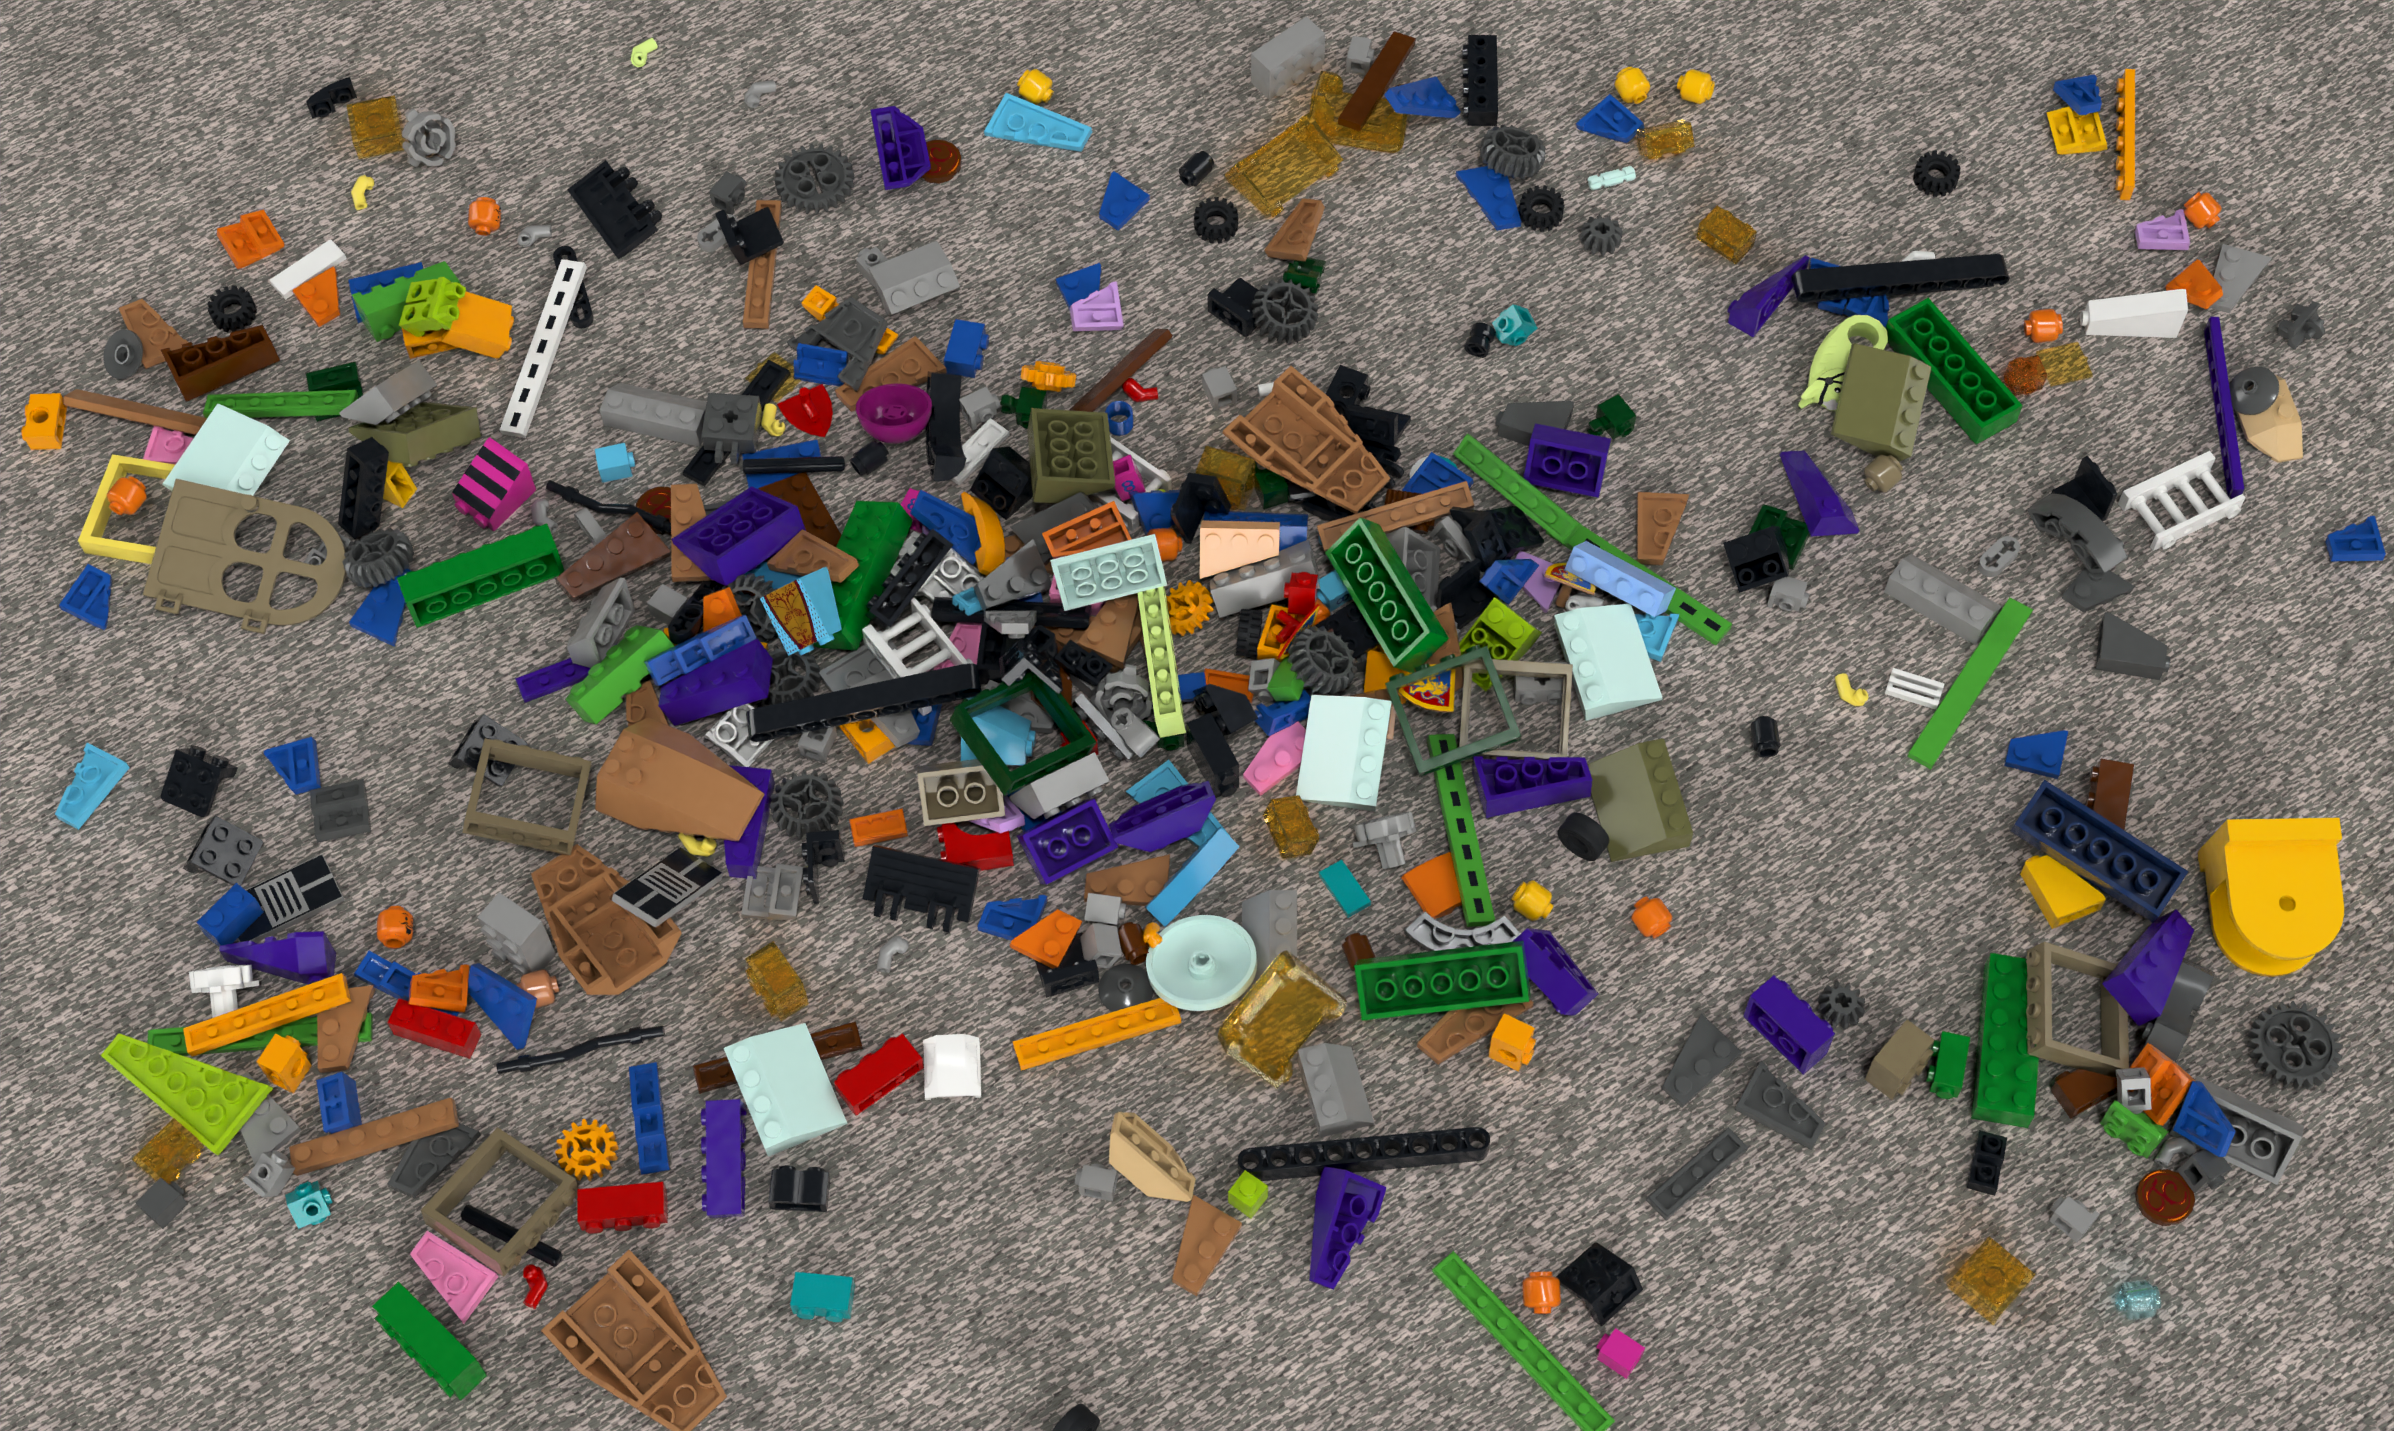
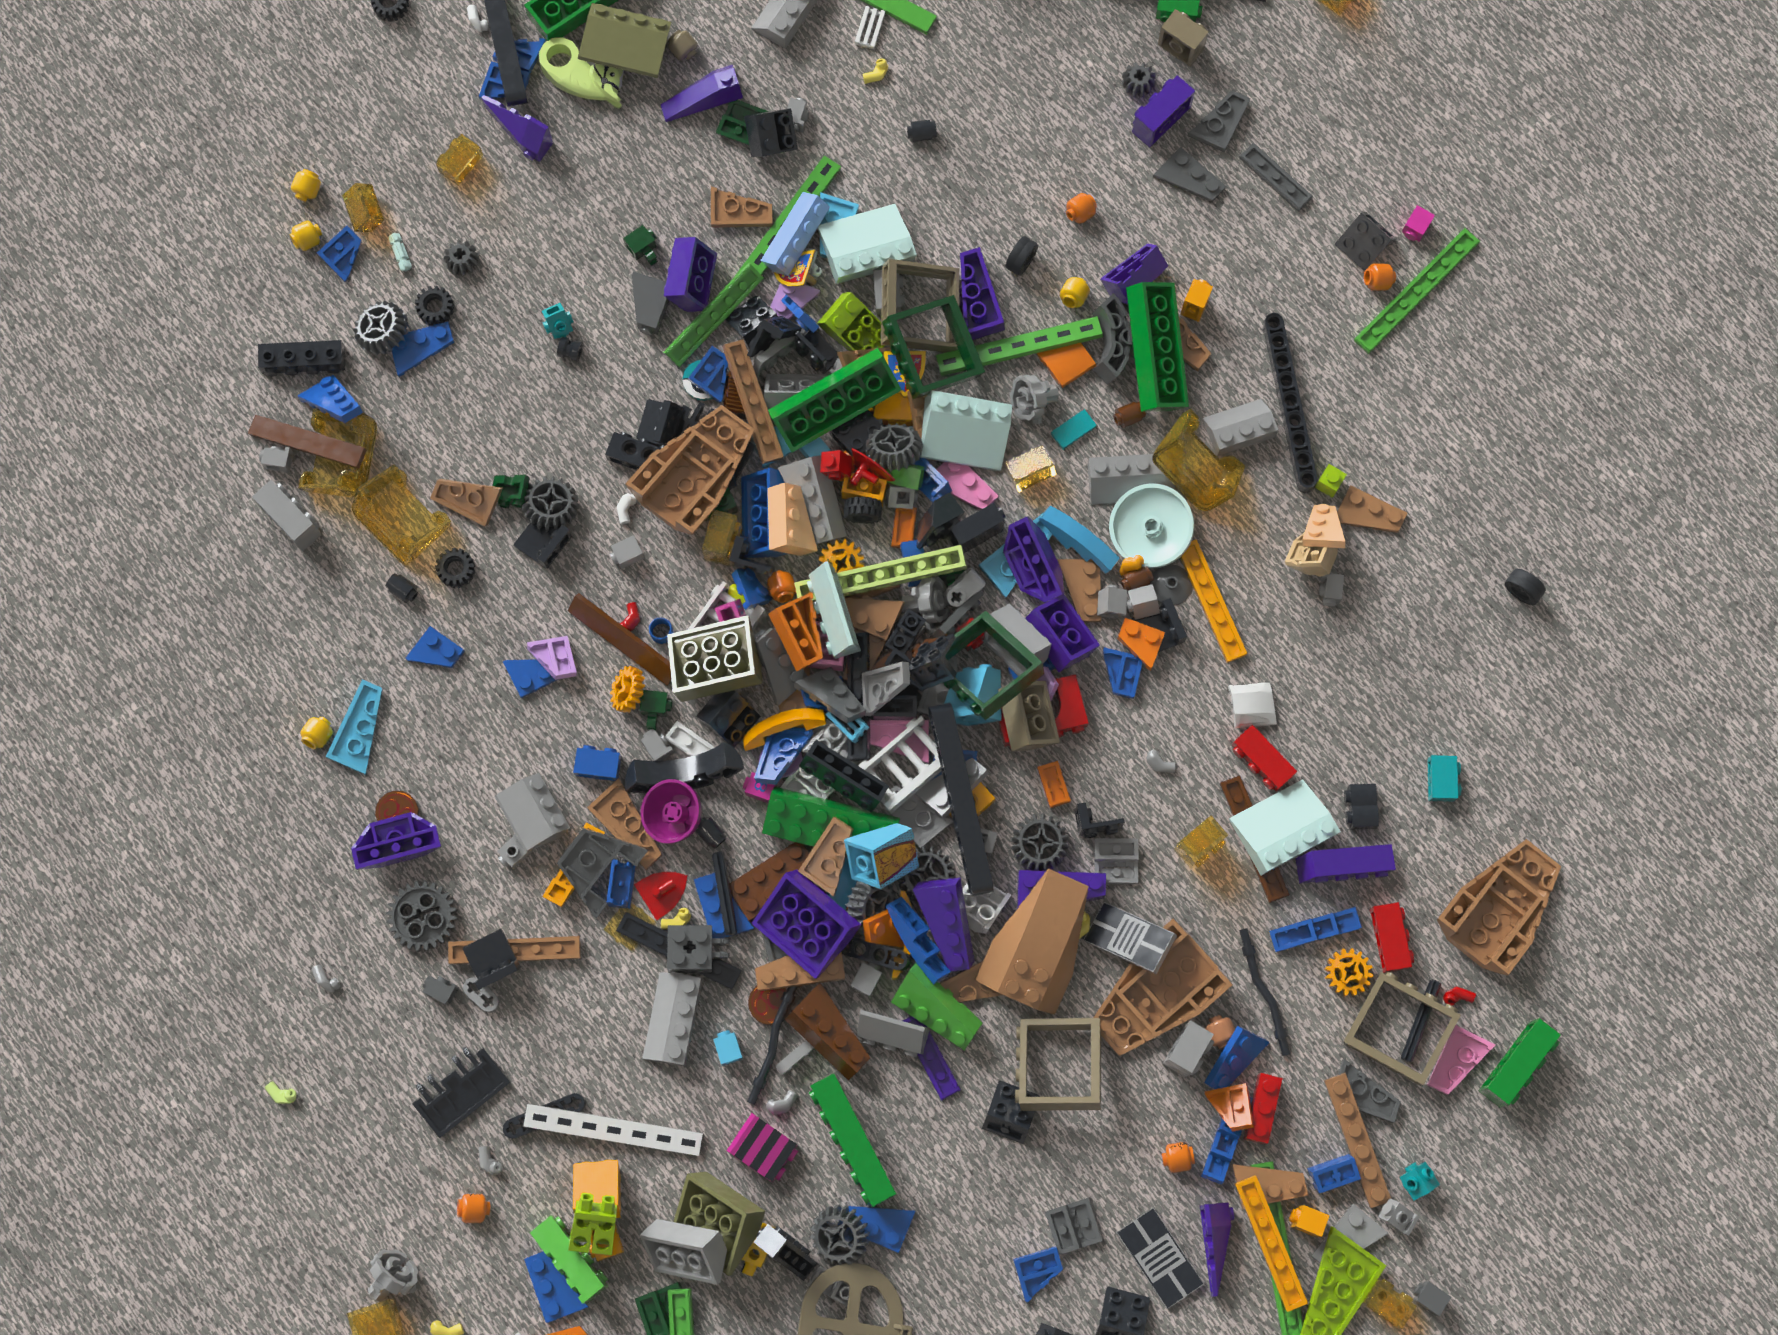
camera: 95 degrees left, 15 degrees up
white piece [189,965,259,1018] -> none
blue brick [196,883,264,947] -> none
black hinge [863,845,980,933] -> none
dark purple wedge [1309,1167,1387,1290] -> none
olive slope [1587,738,1693,862] -> none
none -> light nougat wing [1302,504,1345,548]

